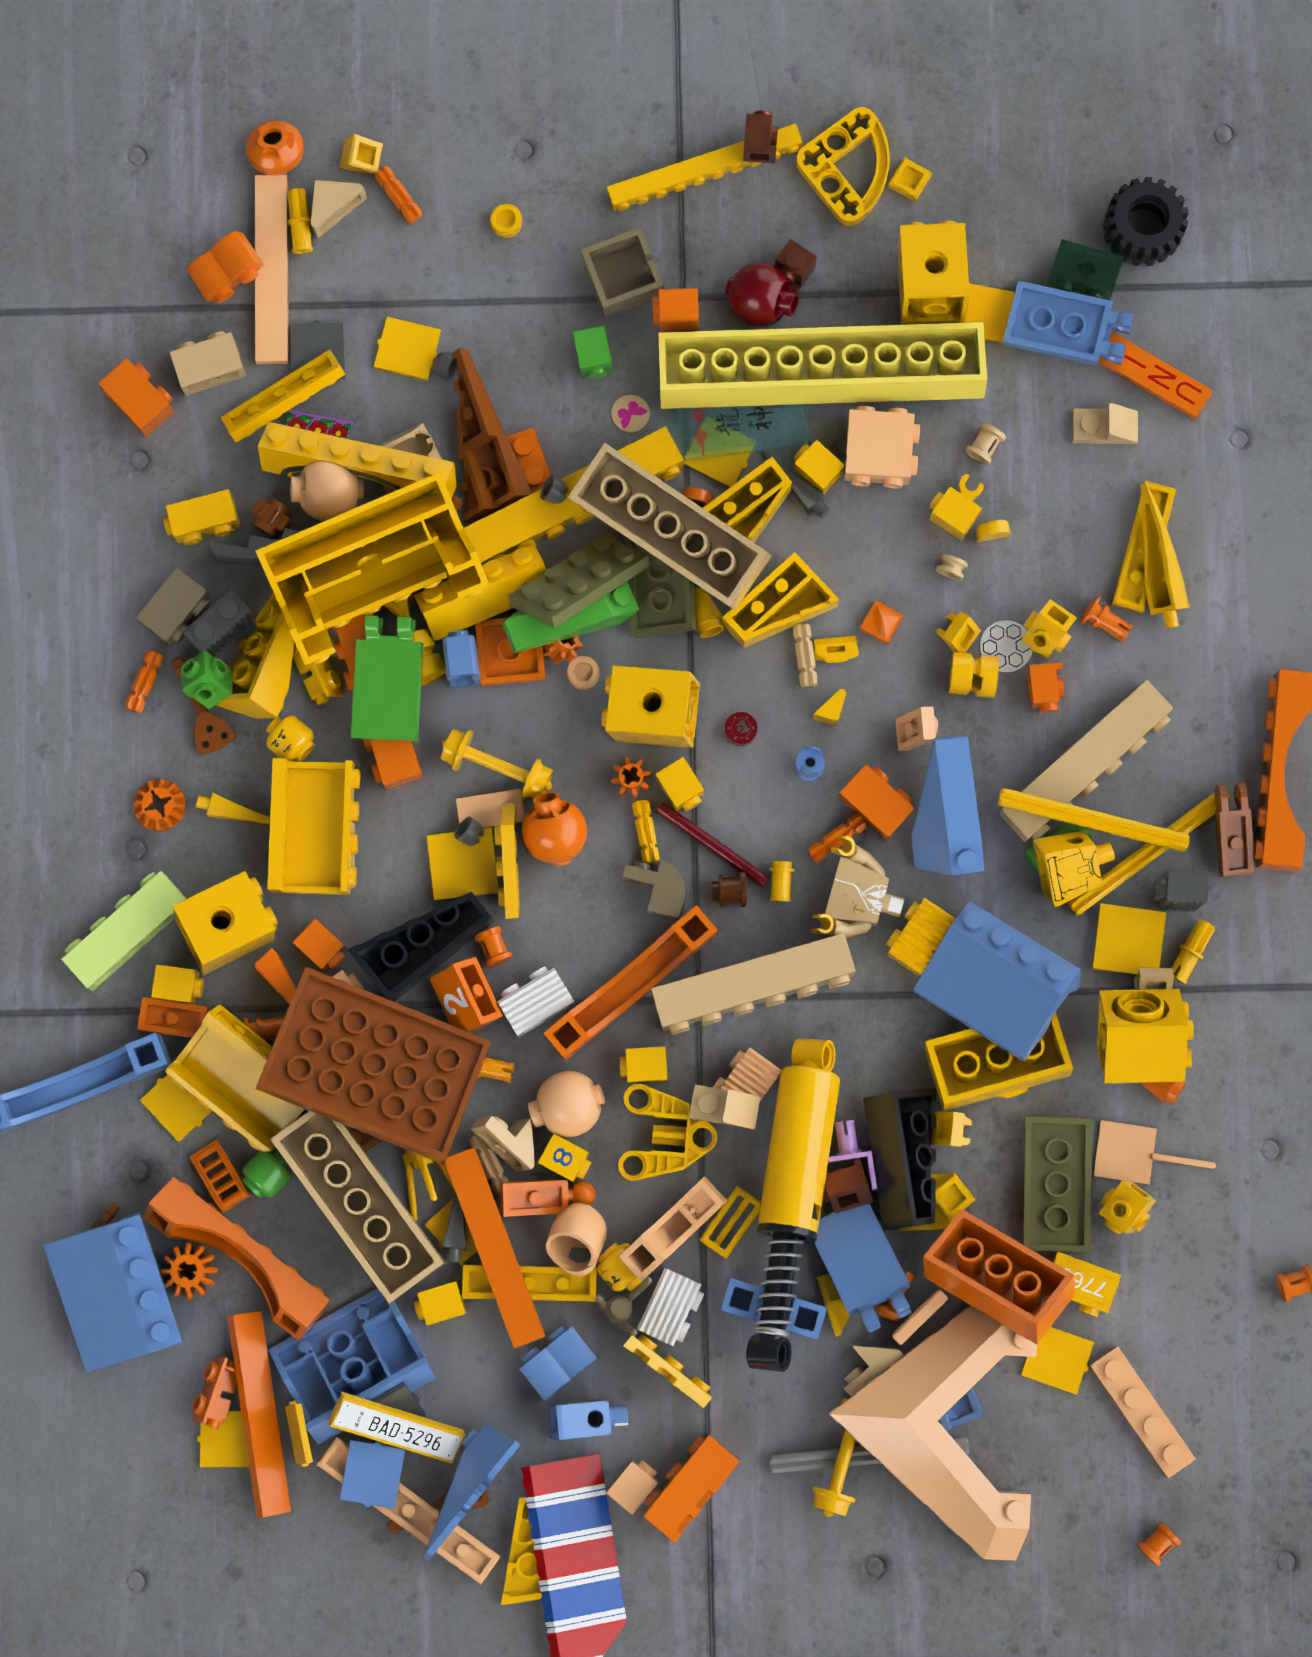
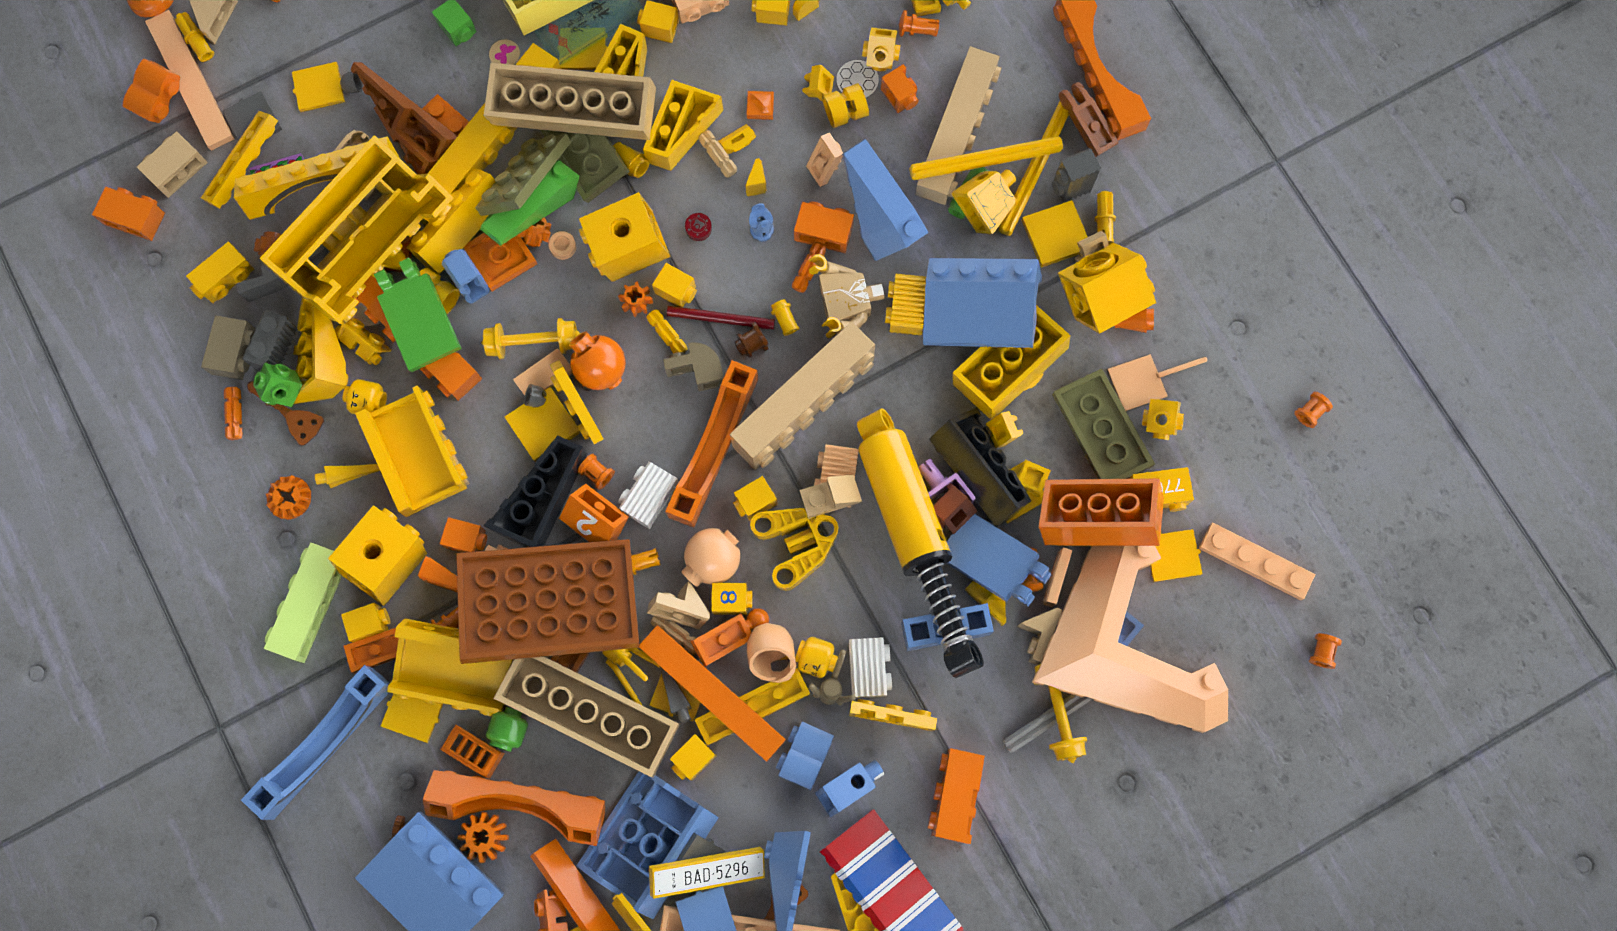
camera: 30 degrees left, 5 degrees down
light nougat brick [290,461,364,521] -> none
dark grey hinge [540,475,568,504] -> none
light nougat brick [606,1460,659,1515] -> none
light nougat arch [619,1176,727,1281] -> none
yellow tile [699,1185,761,1259] -> none
dark grey piece [763,451,830,518] -> none
tan bush [935,554,968,581] -> none

